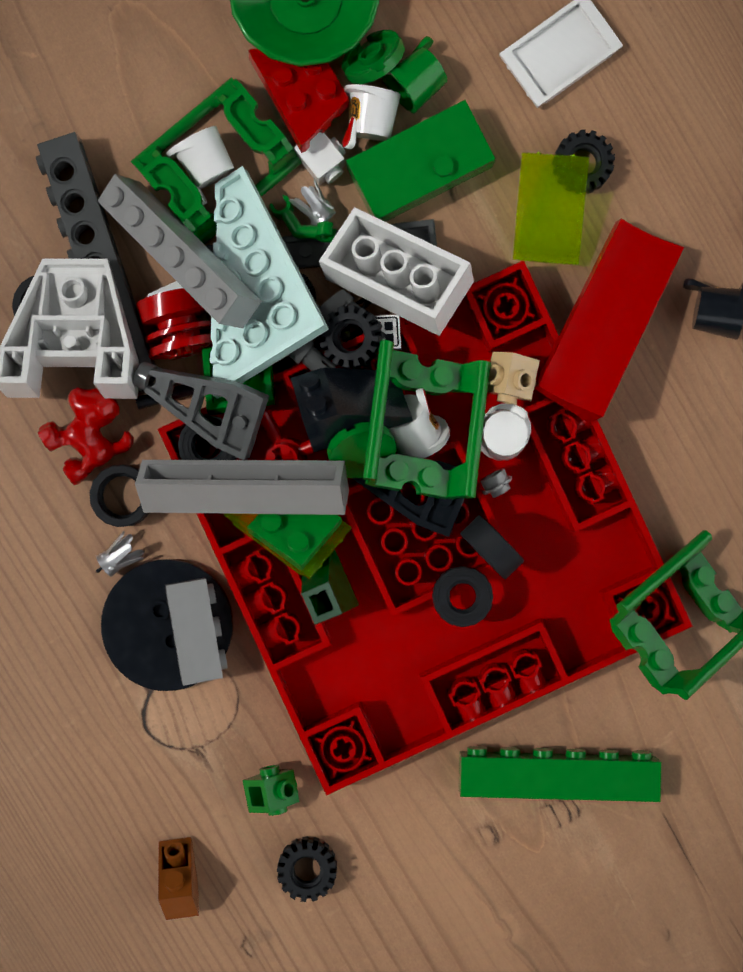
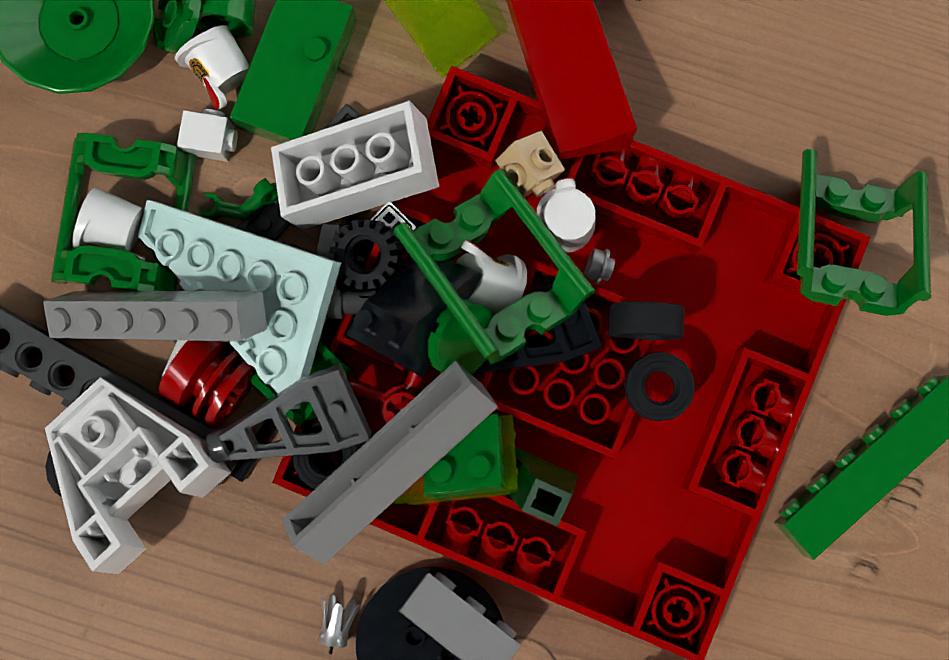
camera: 45 degrees left, 5 degrees down
red animal [38,387,134,485] -> none
black tyre [89,465,149,527] -> none
red wing [248,49,349,153] -> none
flat silver piece [289,179,336,225] -> none

